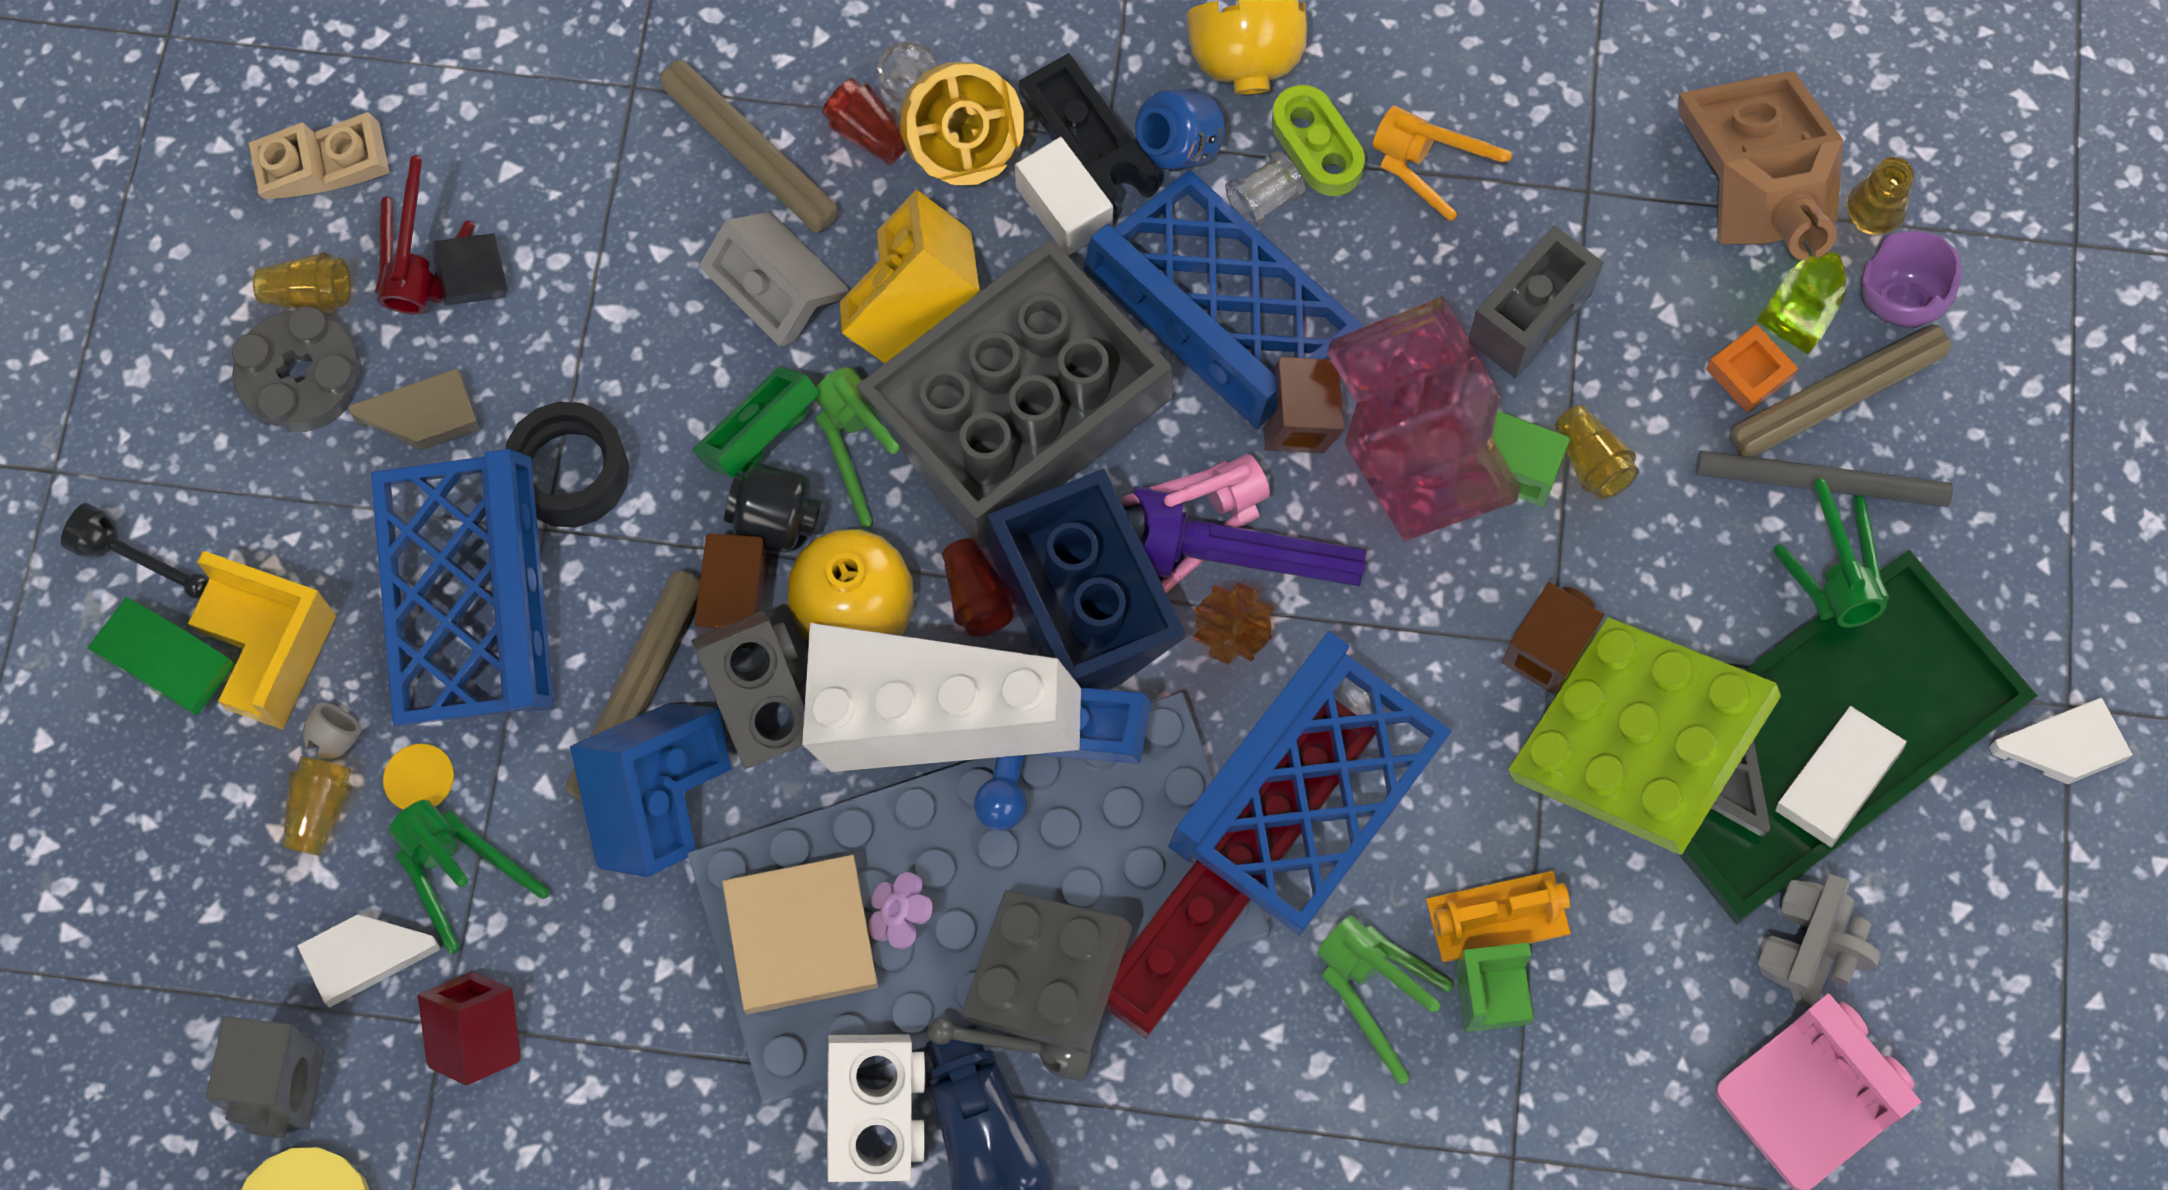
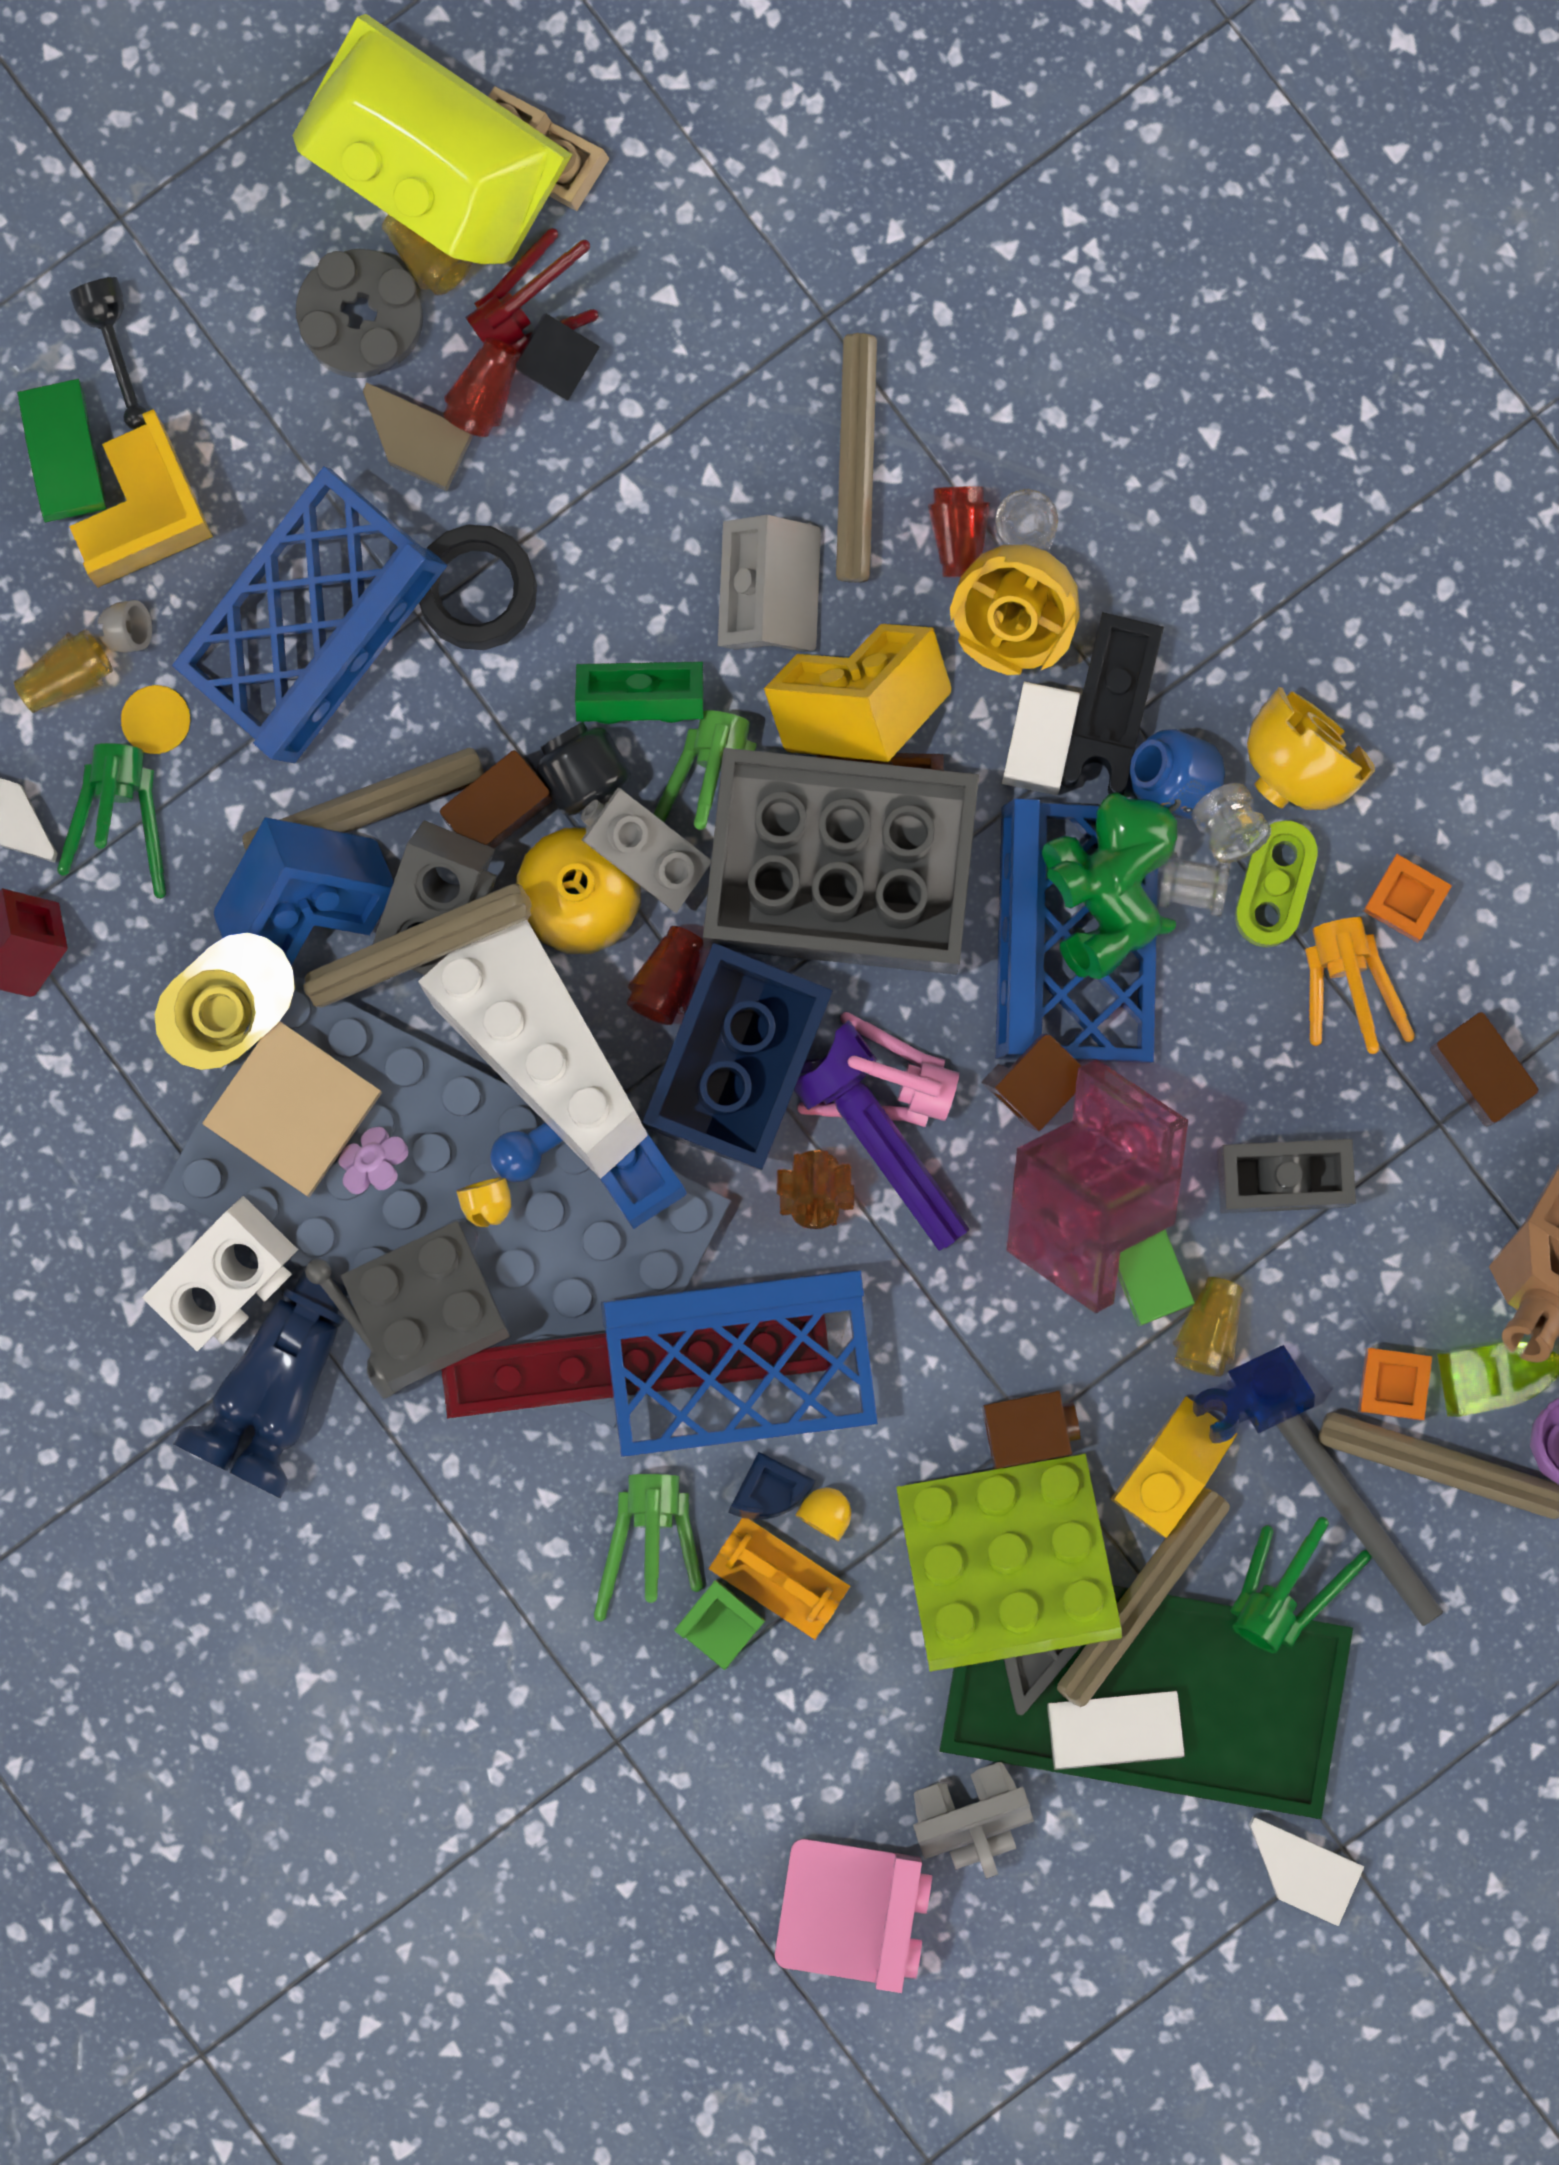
camera: 50 degrees right, 15 degrees up
none -> light yellow piece [154,933,295,1070]
none -> neon yellow windscreen [292,14,573,264]
none -> dark tan axle [303,884,532,1008]
none -> clear red cone [443,337,520,437]
none -> yellow hinge [456,1177,511,1227]
none -> light grey hinge [581,788,711,913]
none -> dark blue tile [728,1452,816,1520]
none -> yellow hinge [795,1487,851,1542]
none -> green animal [1042,792,1178,979]
none -> dark tan axle [1057,1488,1230,1707]
none -> yellow slope [1110,1396,1237,1538]
none -> clear wheel [1192,783,1271,863]
none -> clear blue plate [1193,1345,1315,1443]
none -> orange plate [1363,854,1452,943]
none -> reddish brown piece [1430,1012,1539,1127]

